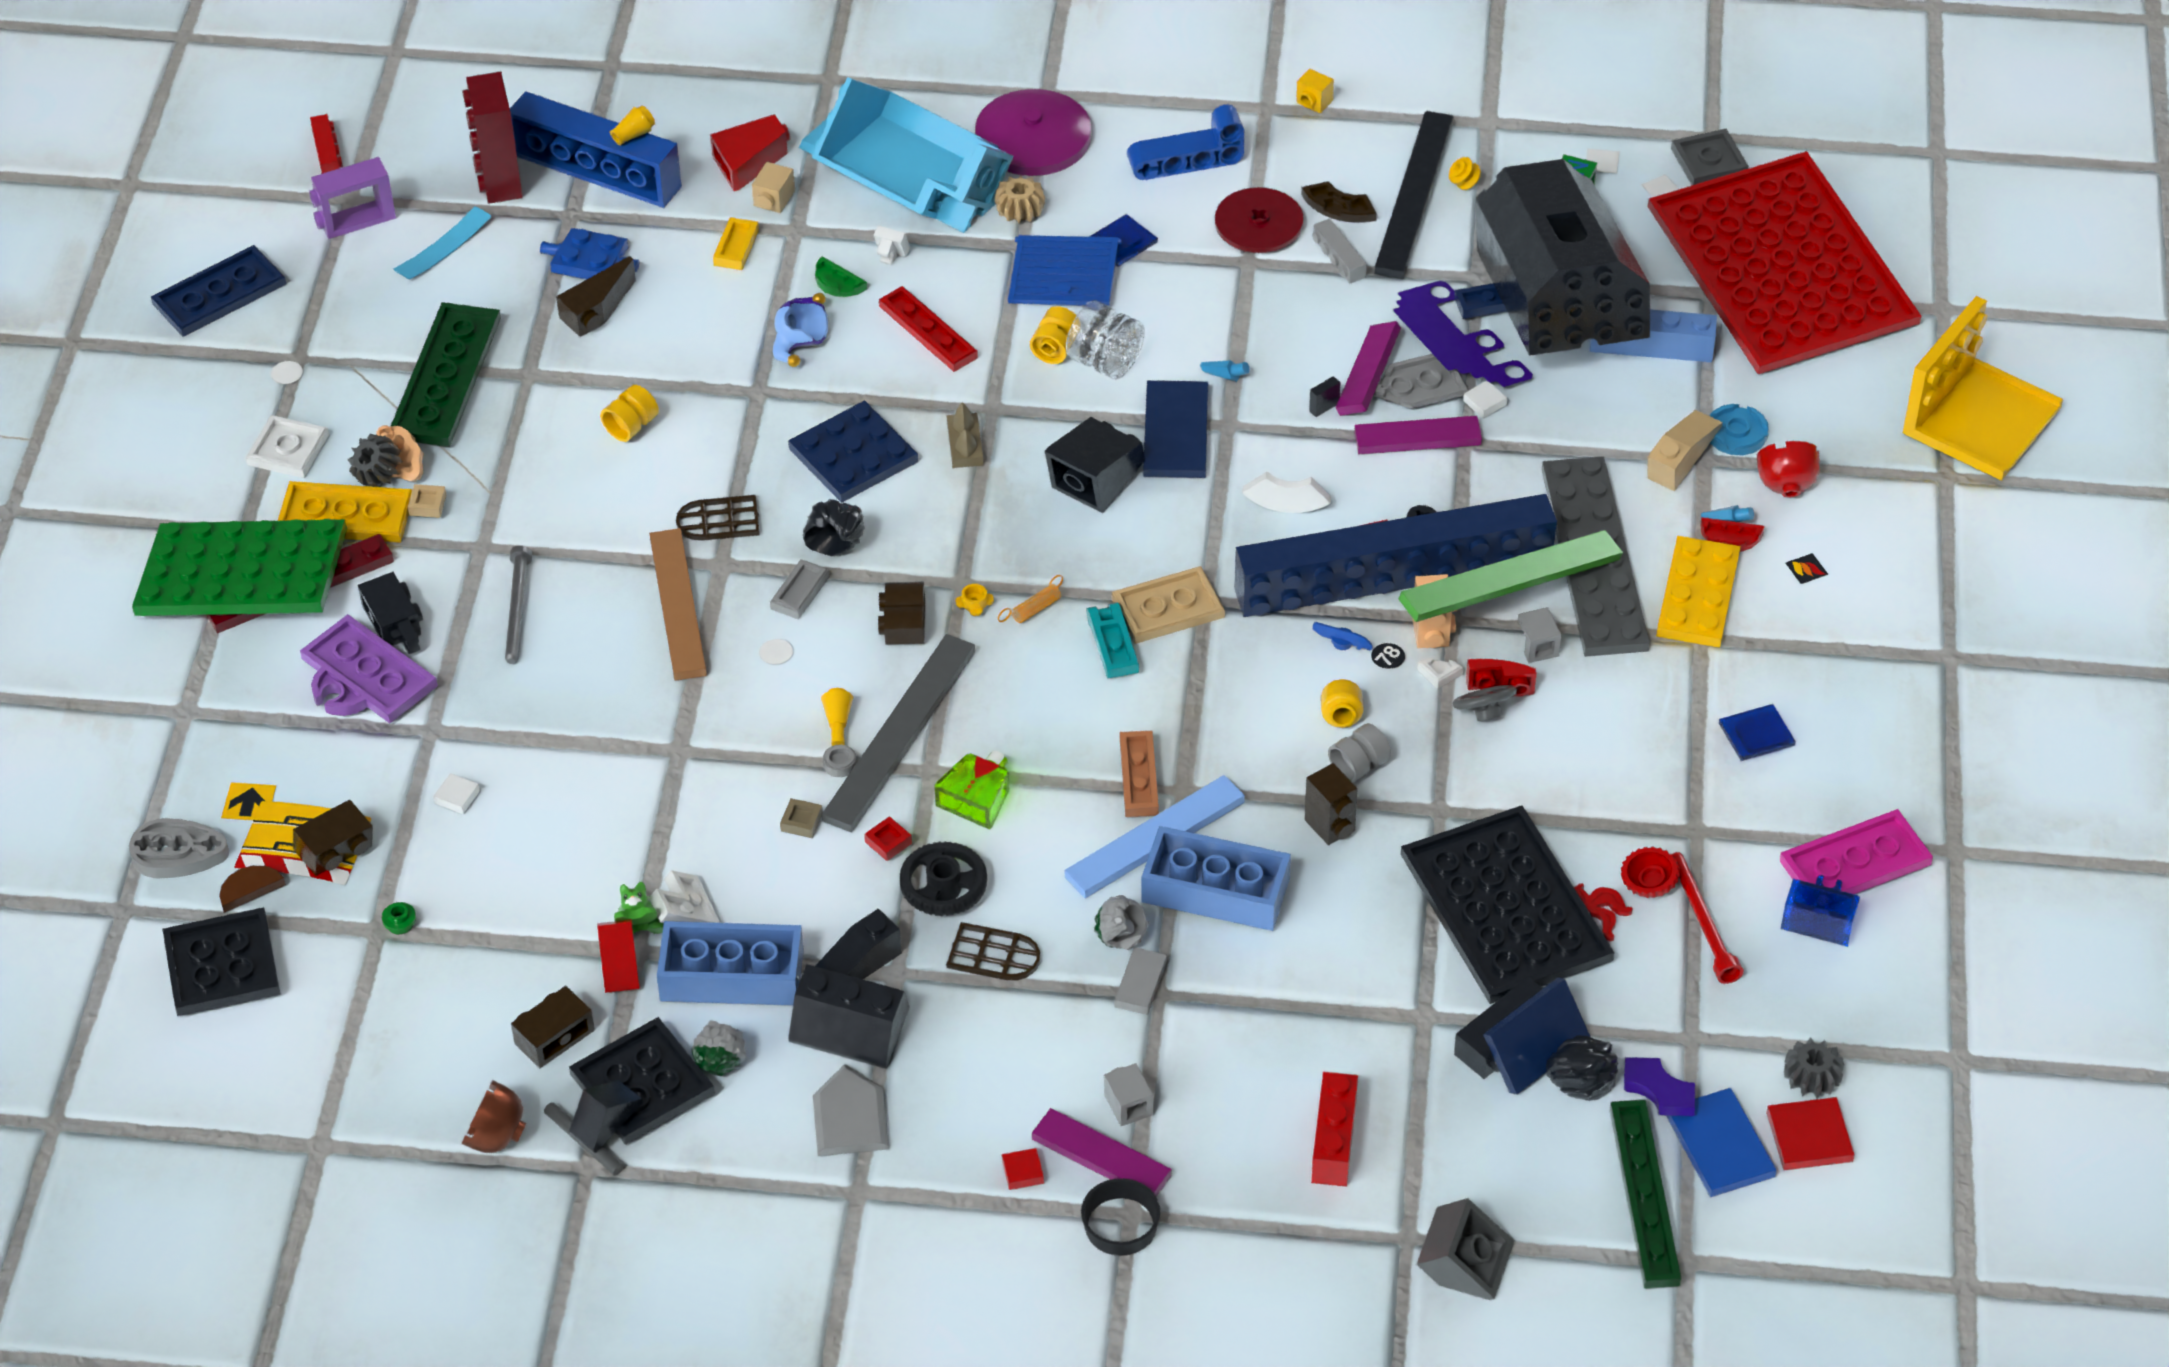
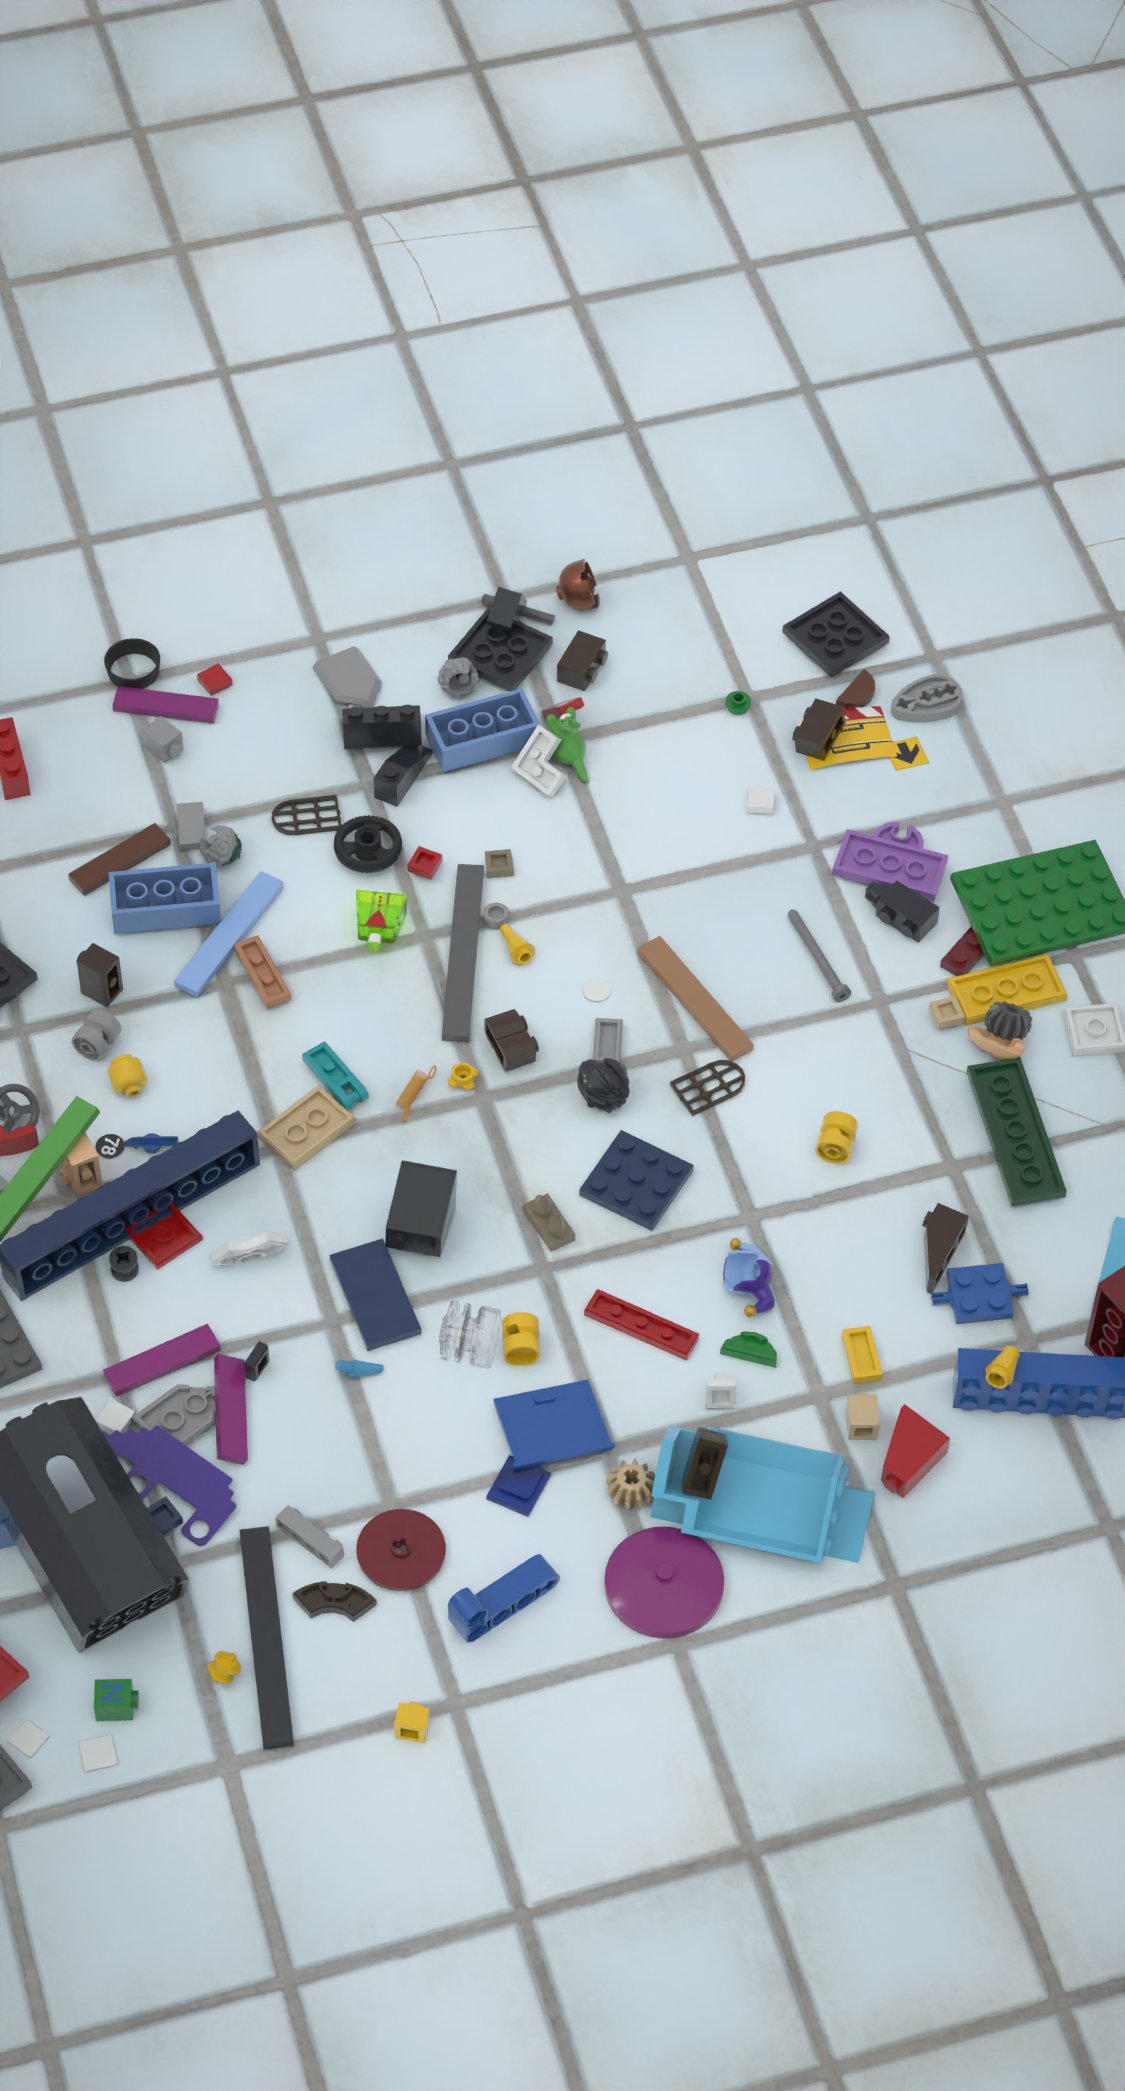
camera: 155 degrees right, 5 degrees up
none -> reddish brown tile [68,823,171,896]
none -> dark brown brick [681,1427,728,1500]

